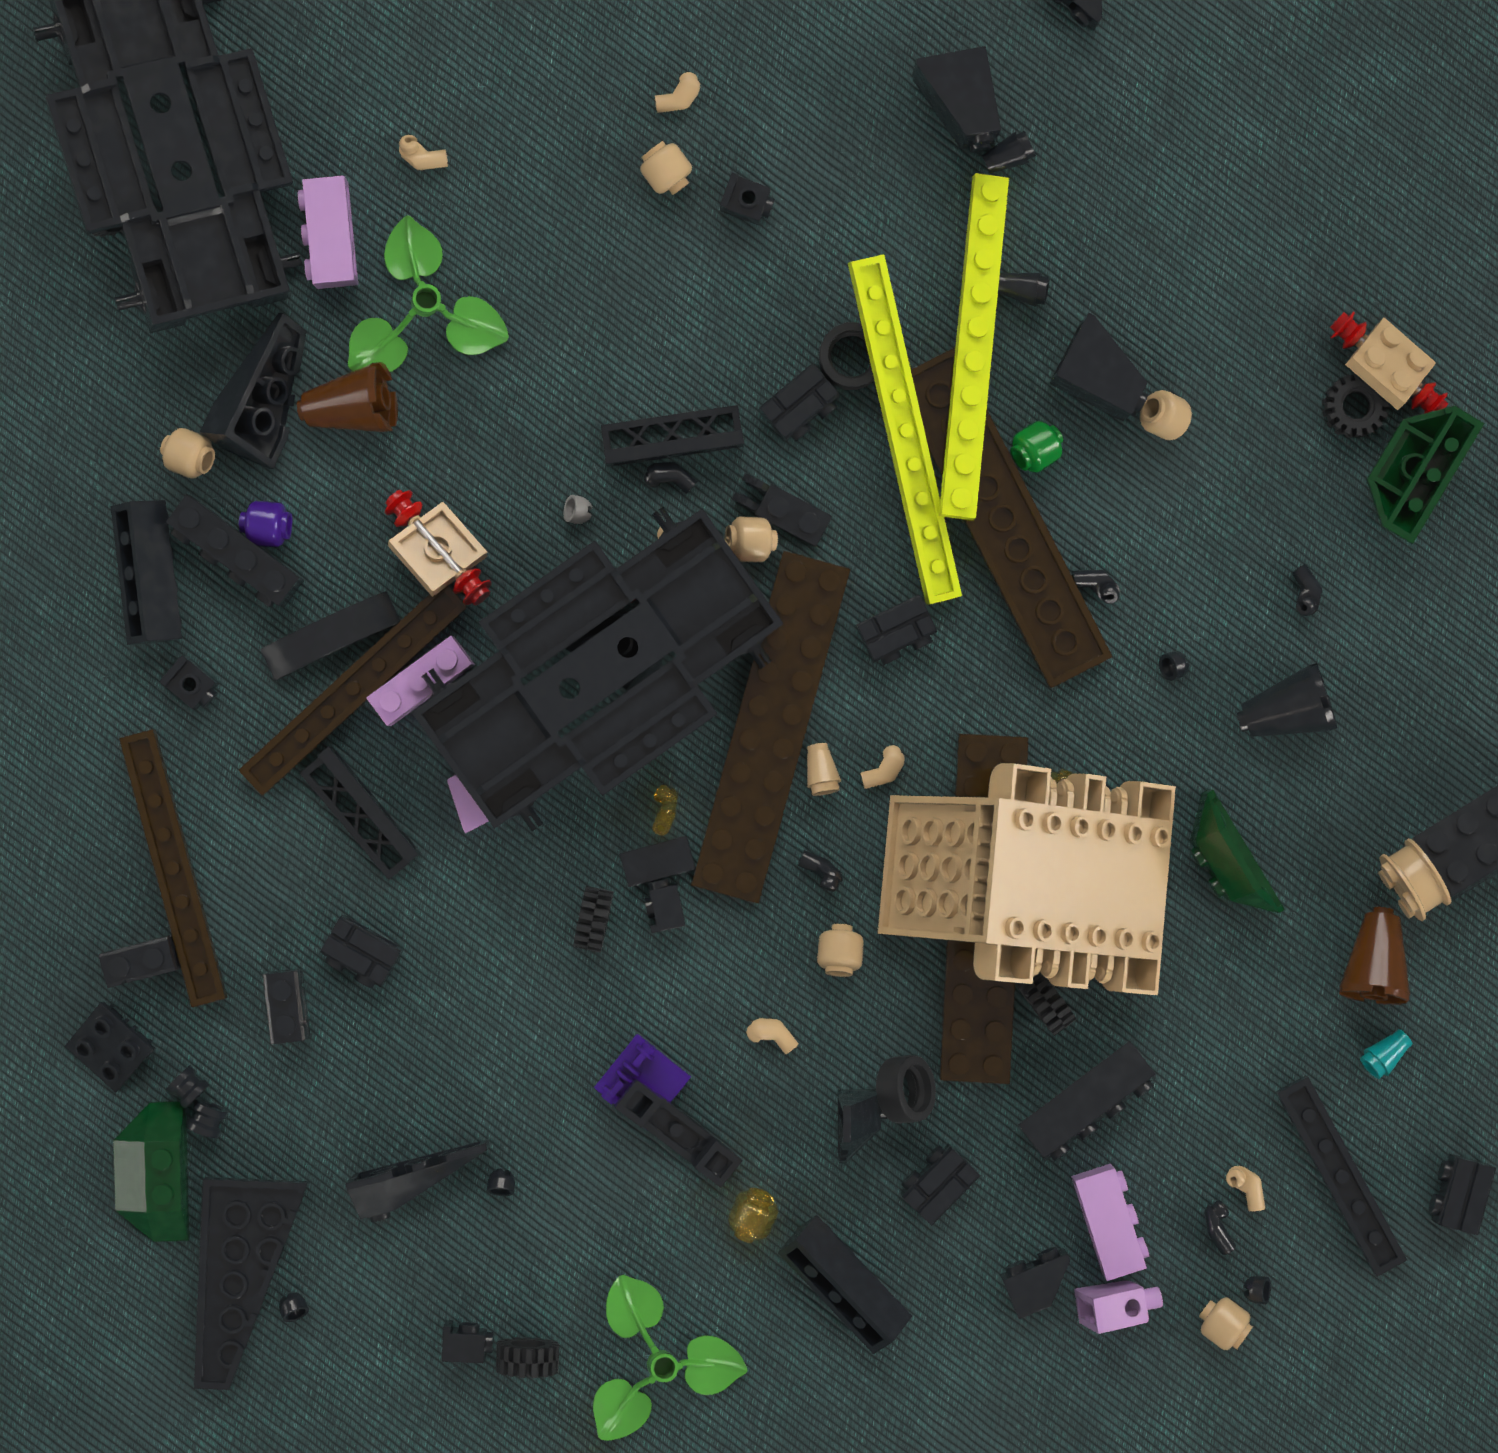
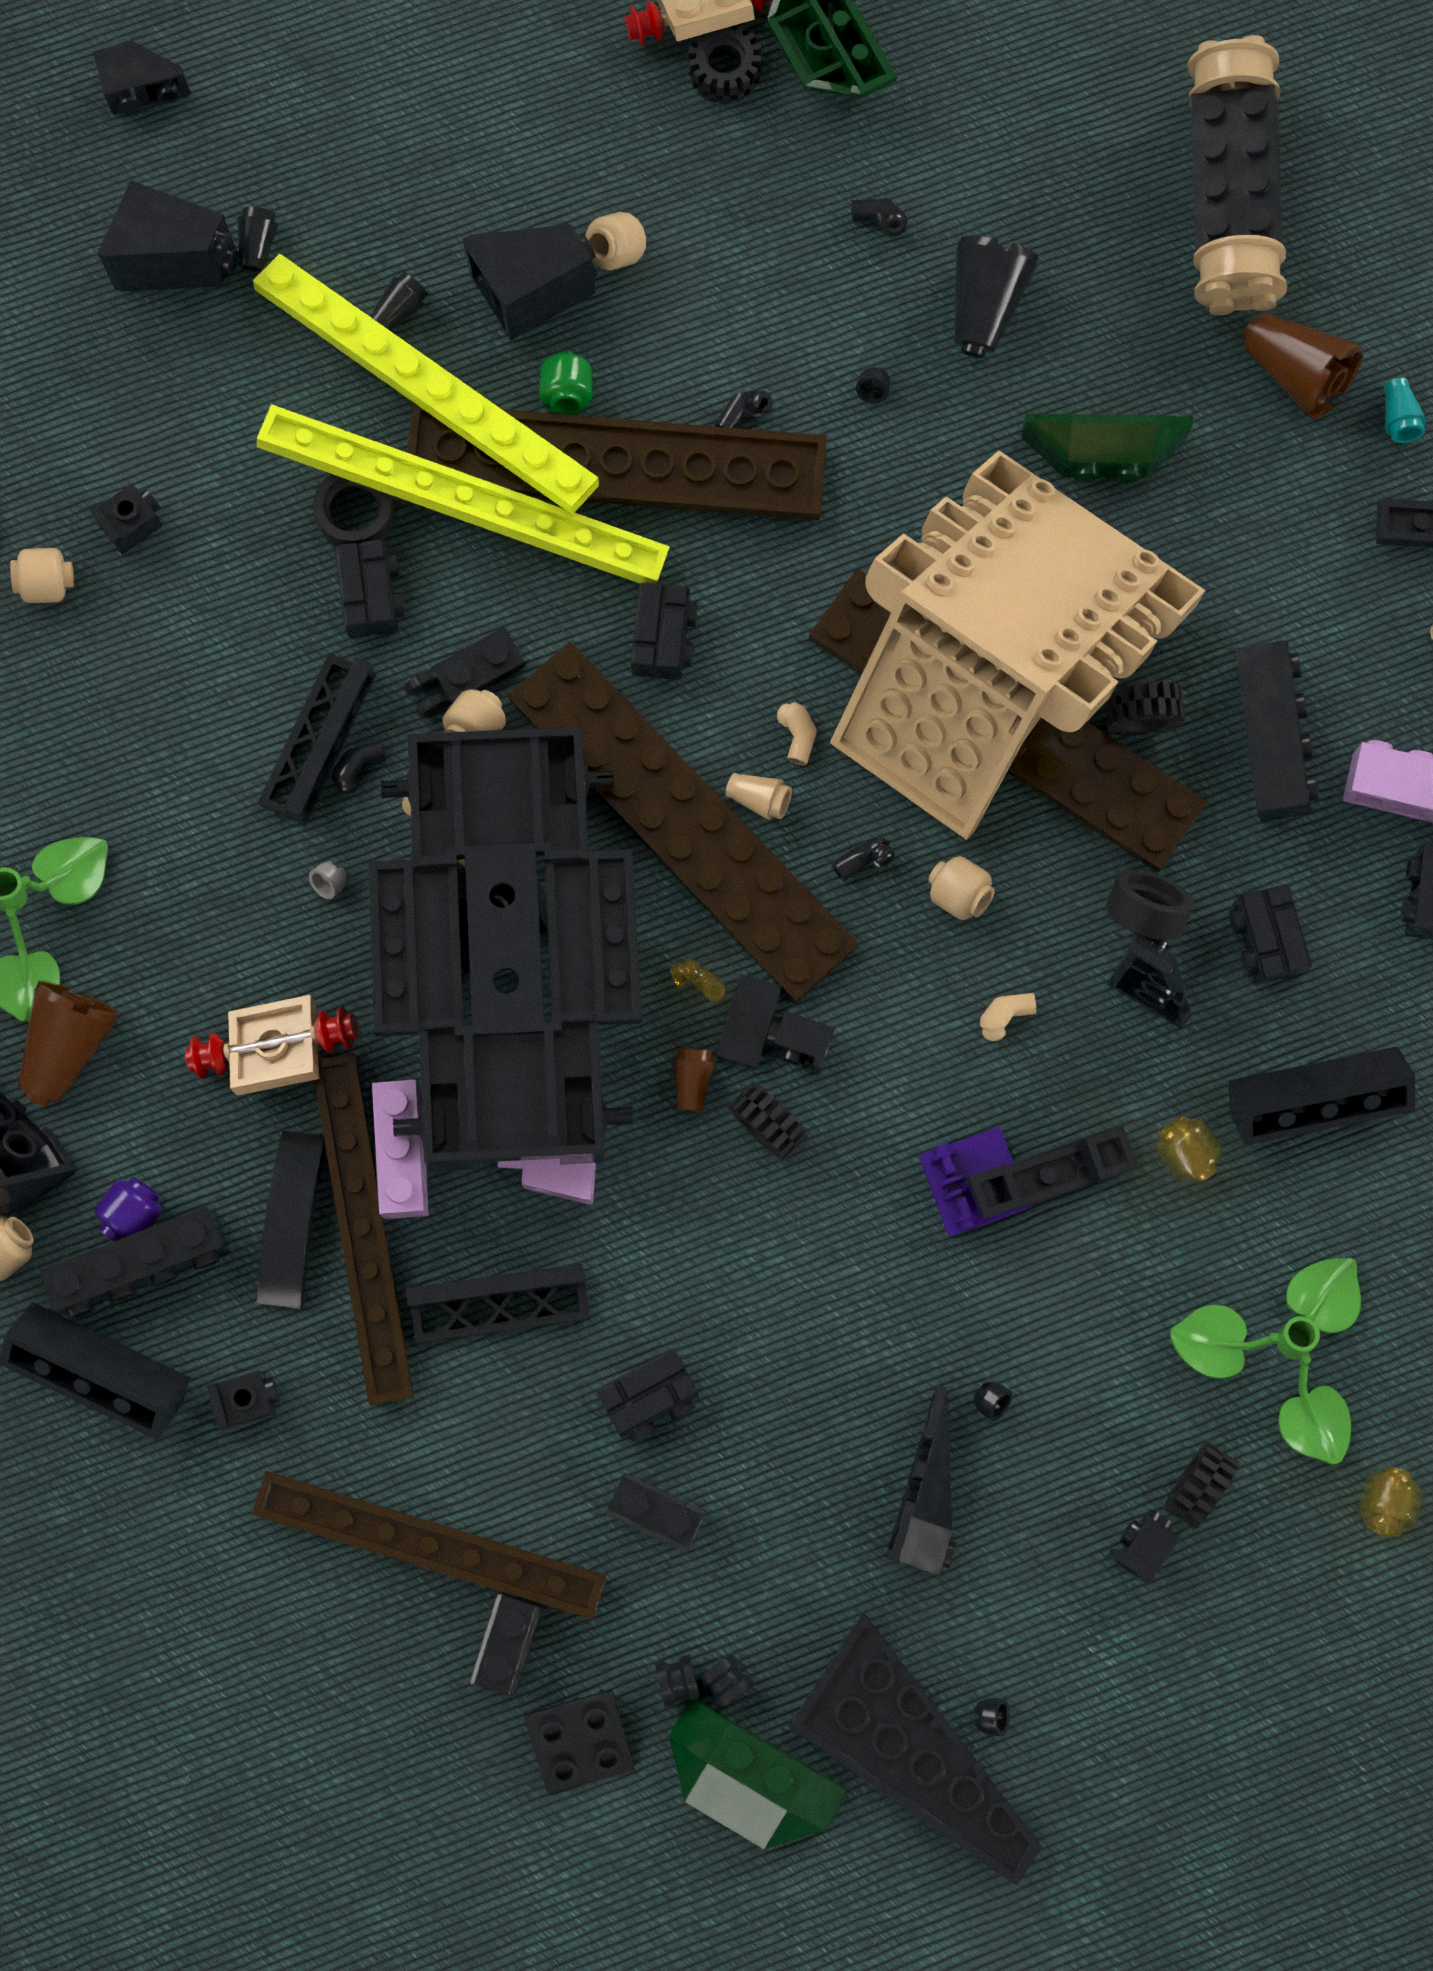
camera: 55 degrees left, 10 degrees down
none -> reddish brown cone [673,1048,716,1111]

